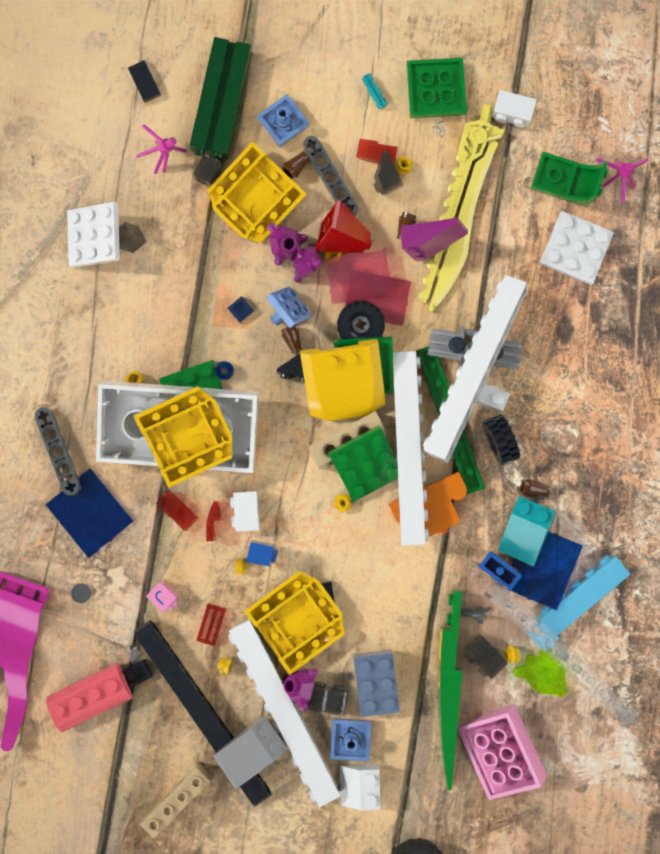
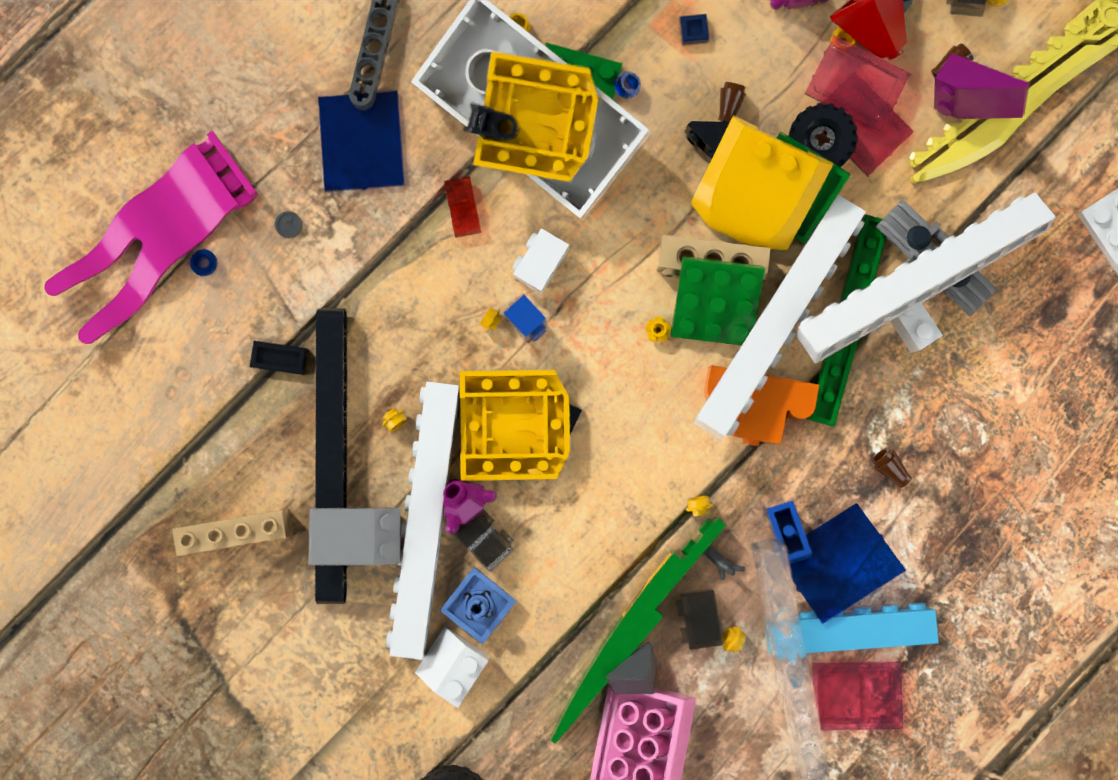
camera: 40 degrees right, 0 degrees up
coral container [46,662,133,732] -> none
clear plate [125,645,142,664] -> none
bright pink brick [146,580,179,612] -> none
clear red tile [196,603,227,646] -> none
clear red slope [206,501,221,542] -> none
medium blue plate [266,286,312,328] -> none
magenta rock [290,243,322,283] -> none
sand blue brick [353,649,400,717] -> none
black bush [482,414,521,466] -> none
teal slope [498,496,557,567] -> none
clear neon green tile [513,642,567,697] -> none
none -> clear blue plate [190,249,218,276]
none -> black piece [463,103,520,141]
none -> dark grey slope [606,642,657,694]
none -> yellow plate [686,496,713,516]
none -> clear pink piece [812,661,903,730]

